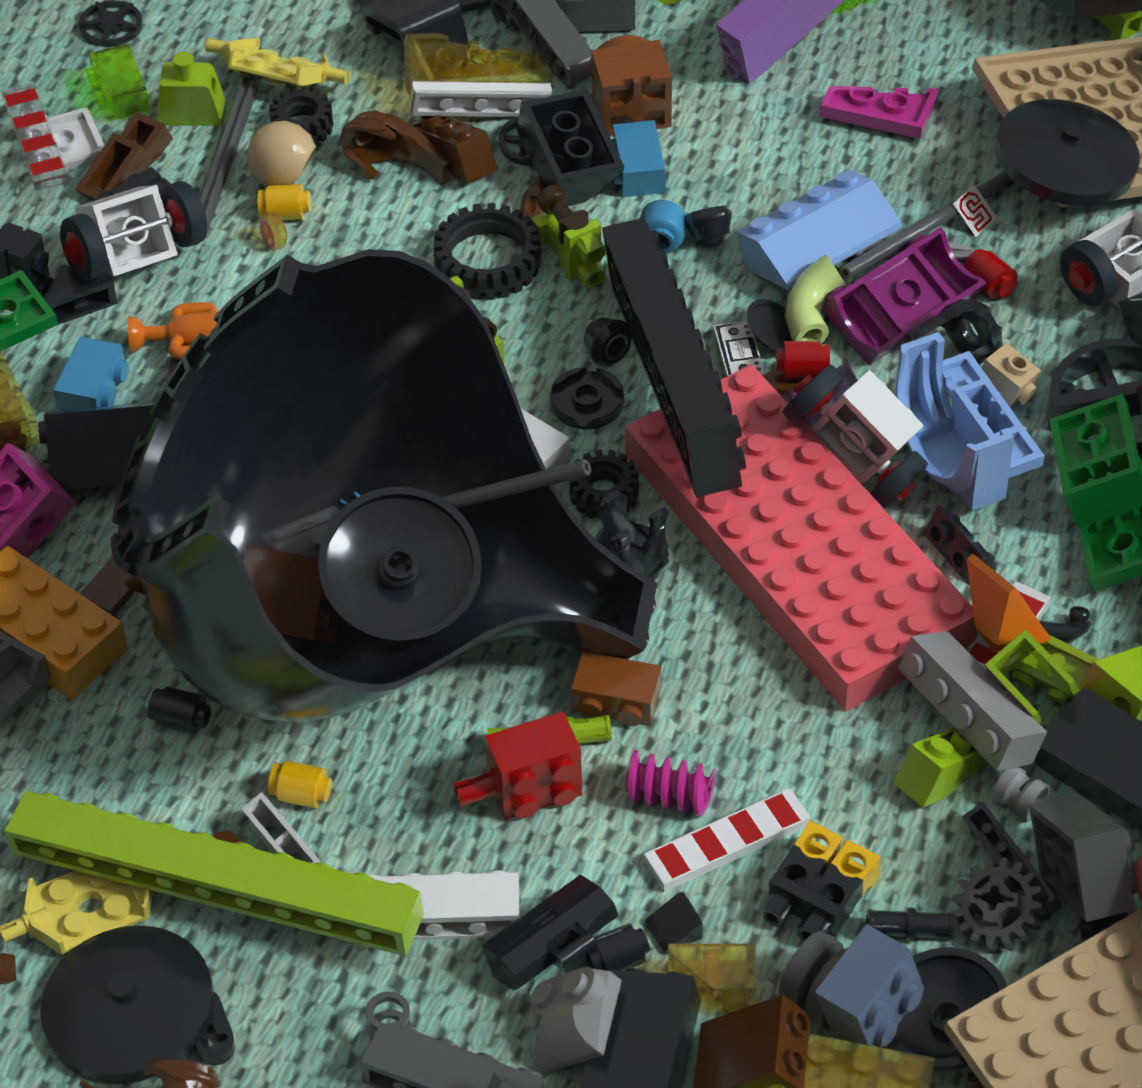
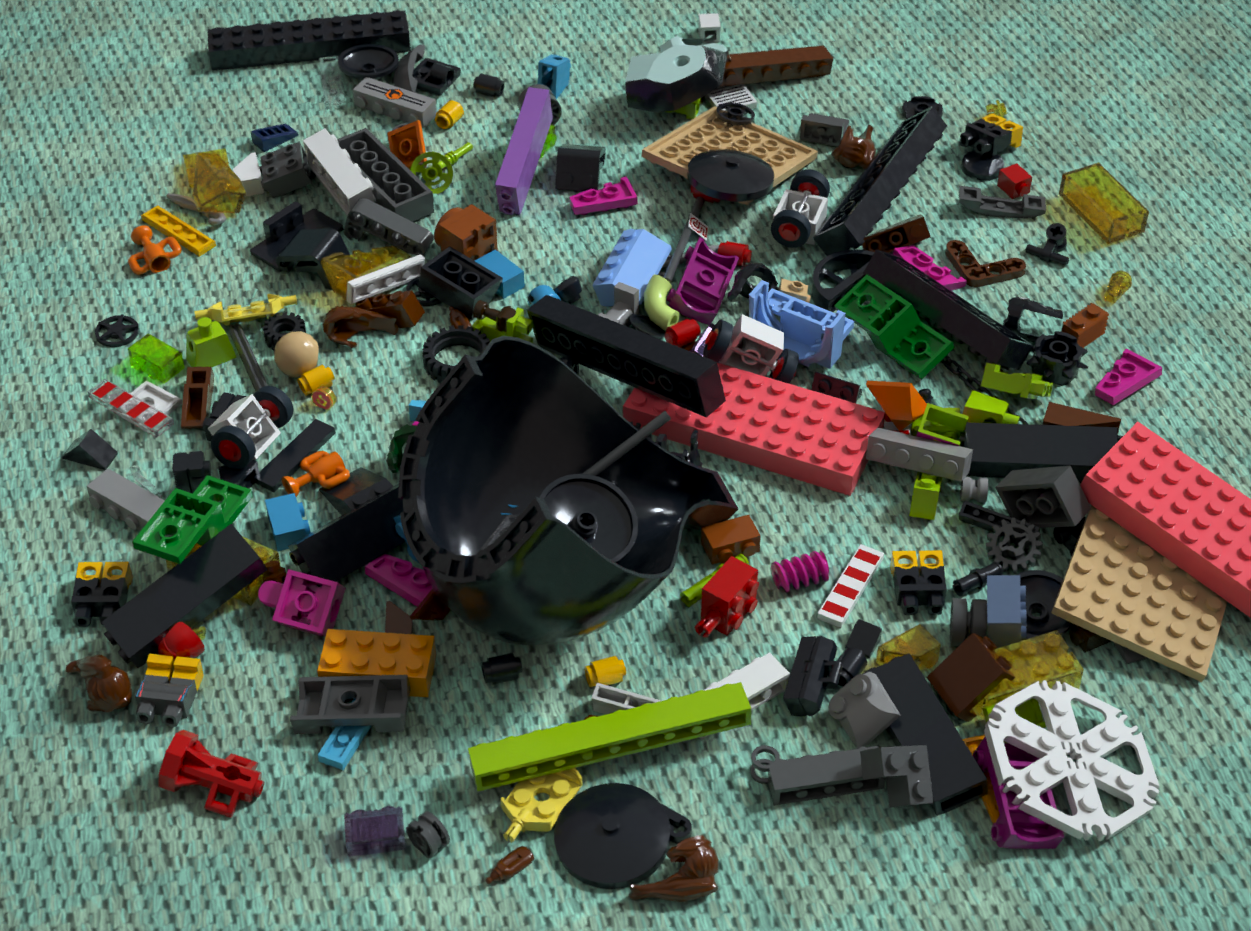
camera: 35 degrees left, 5 degrees down
none -> black tile [254,419,336,492]
none -> black piece [555,144,606,191]
none -> light grey piece [598,282,639,327]

